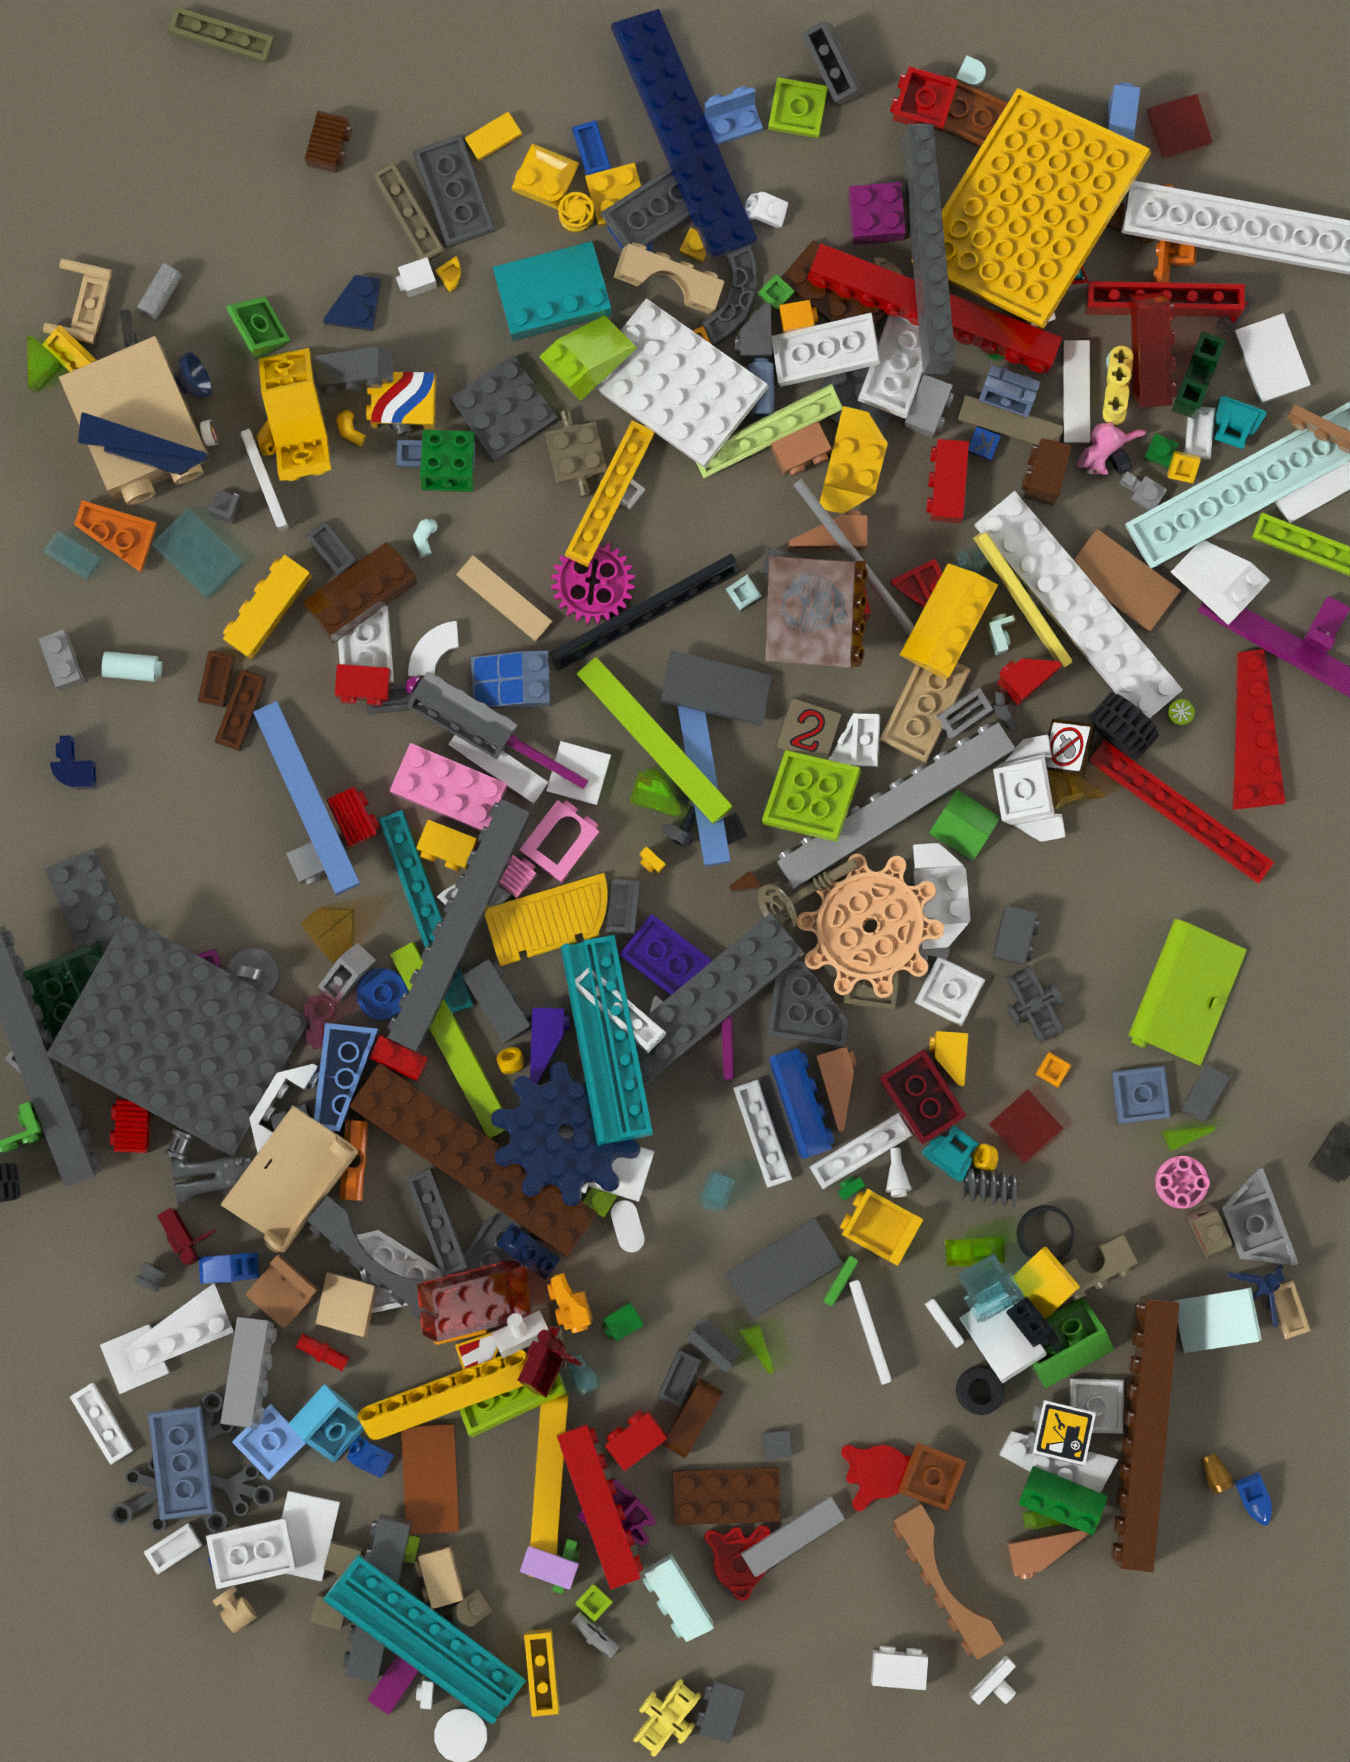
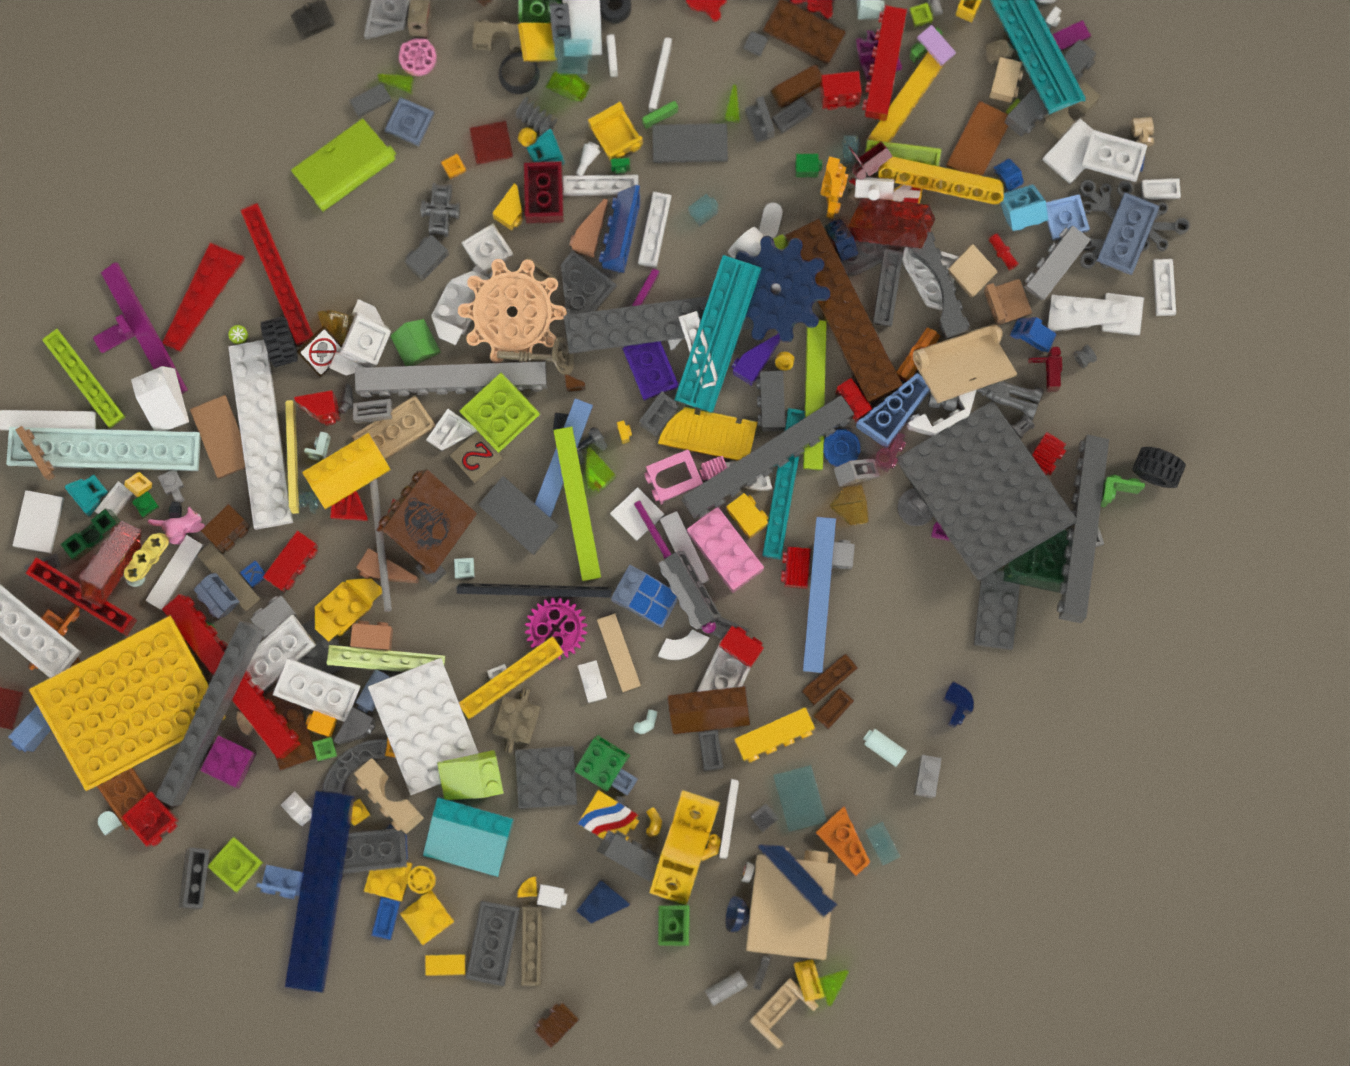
camera: 150 degrees left, 5 degrees down
none -> white tile [578,661,607,703]

